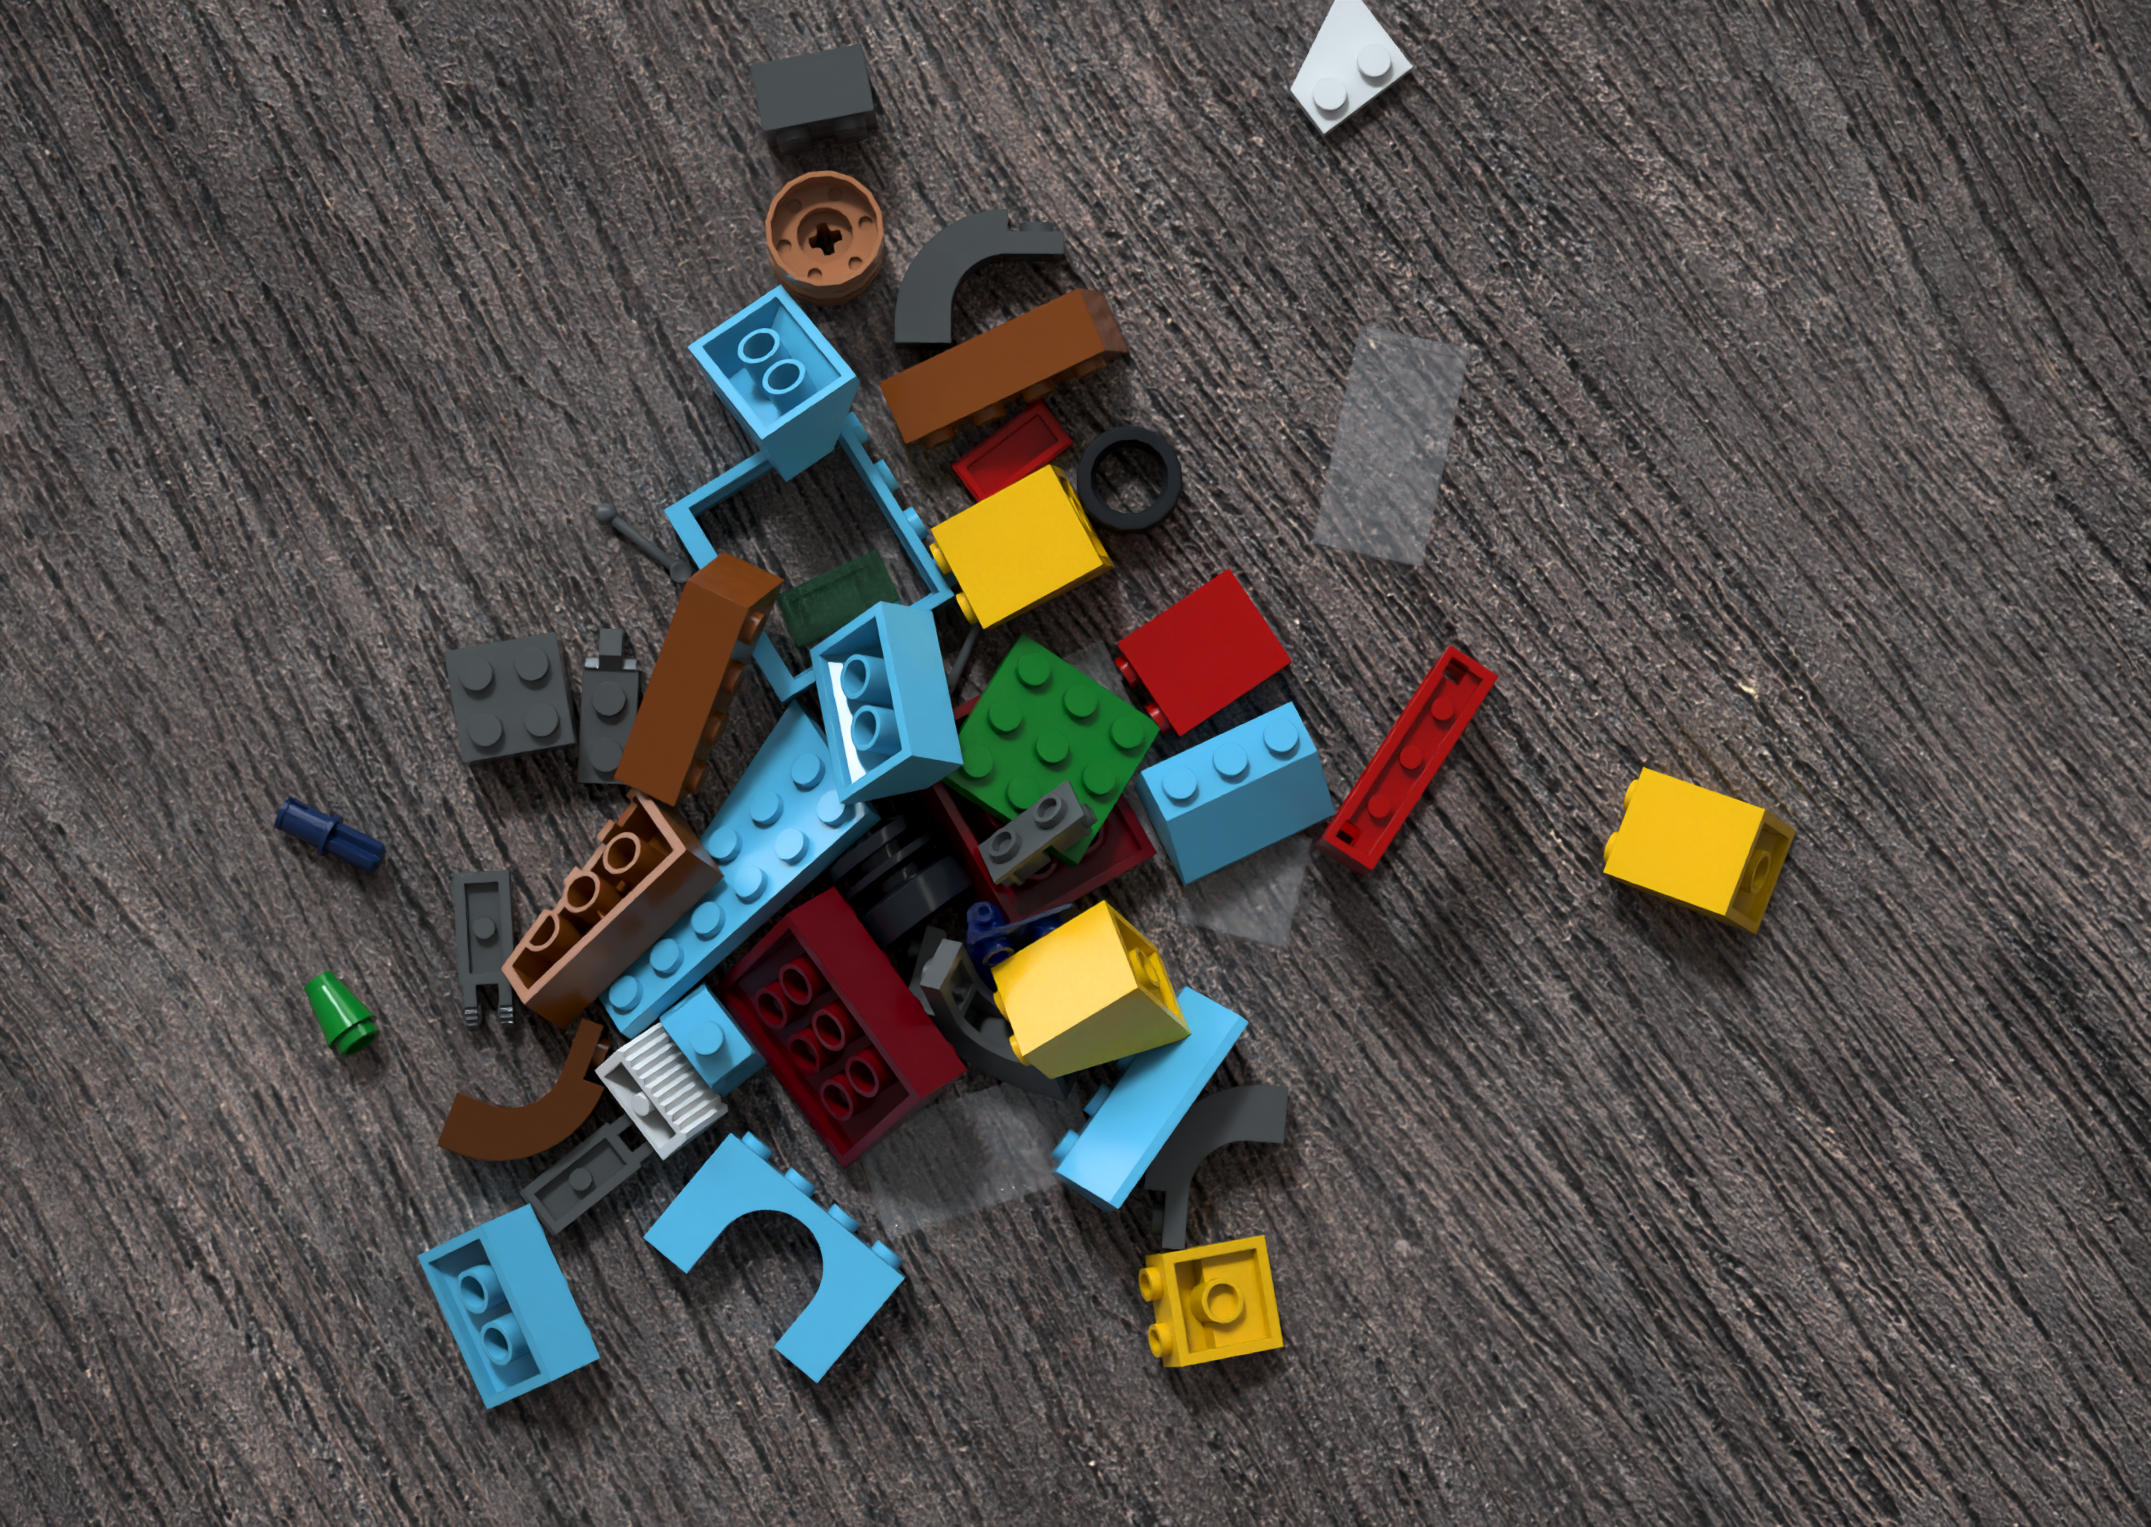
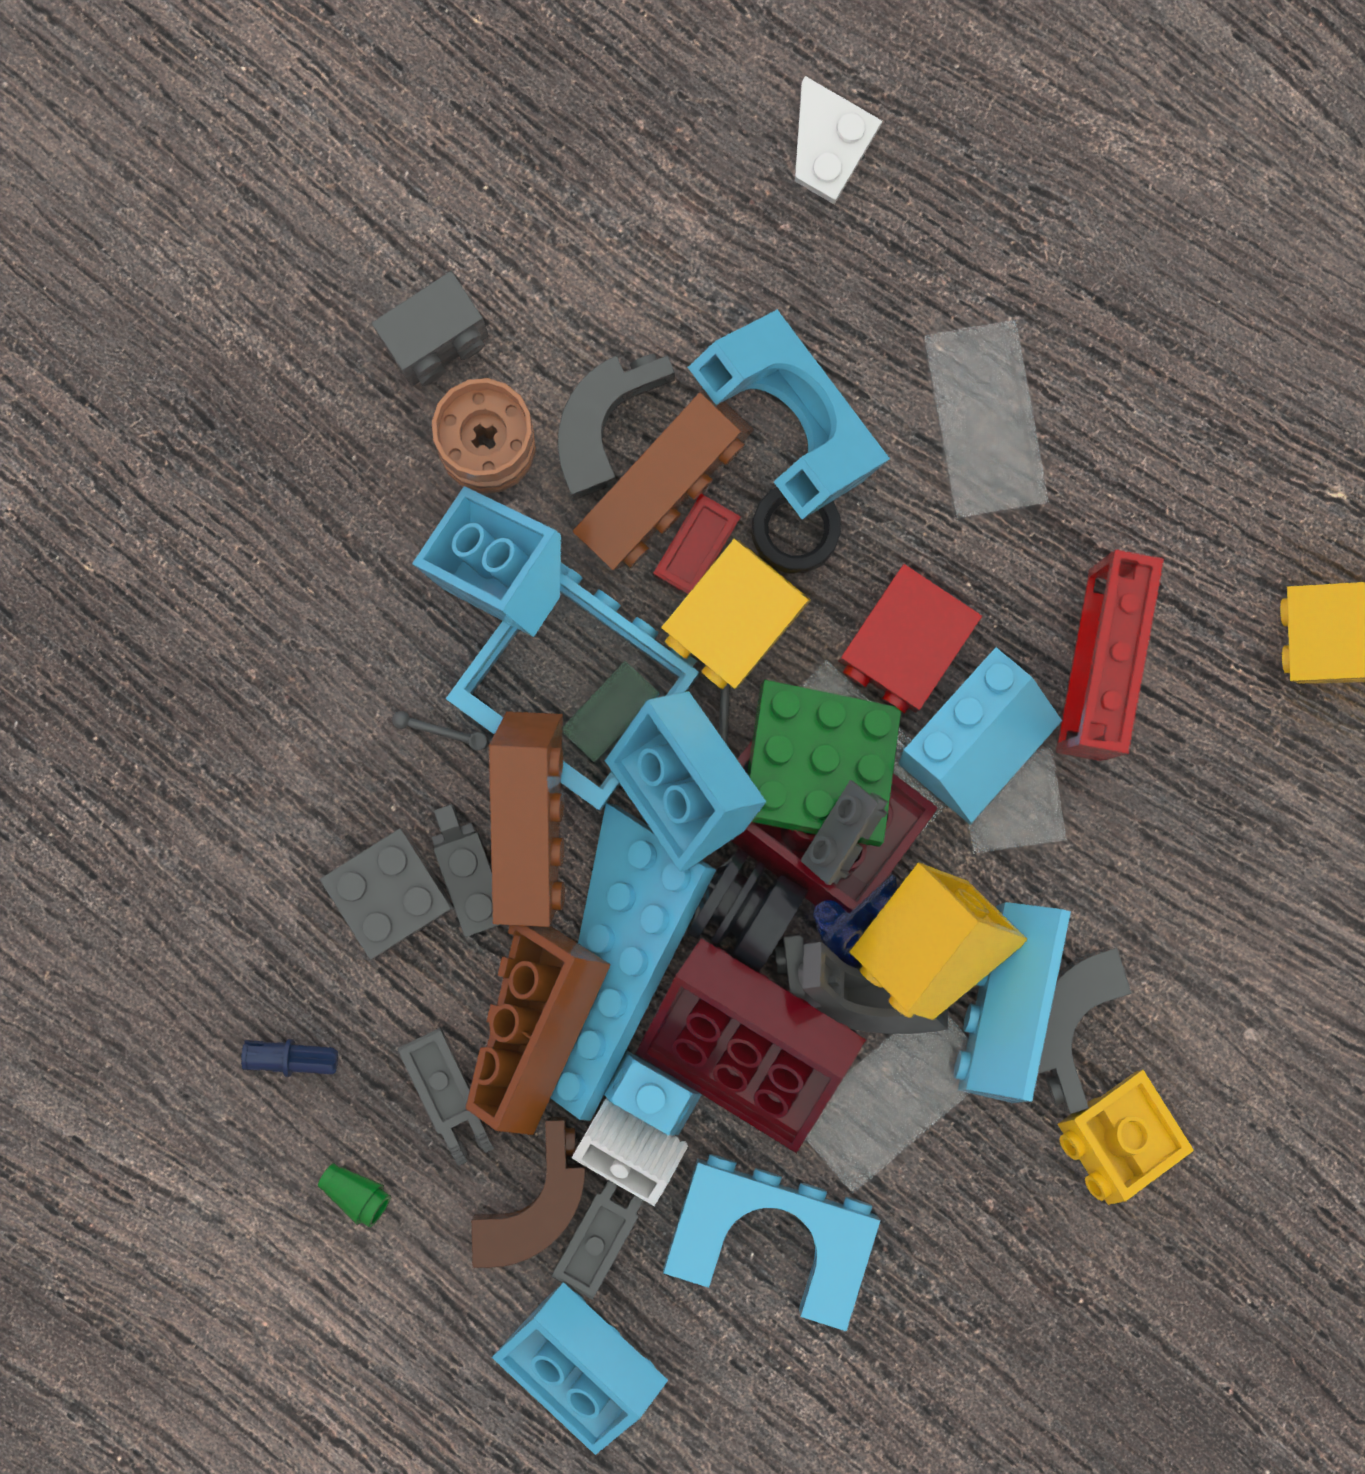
camera: 25 degrees left, 0 degrees up
none -> medium azure arch [688,310,890,520]

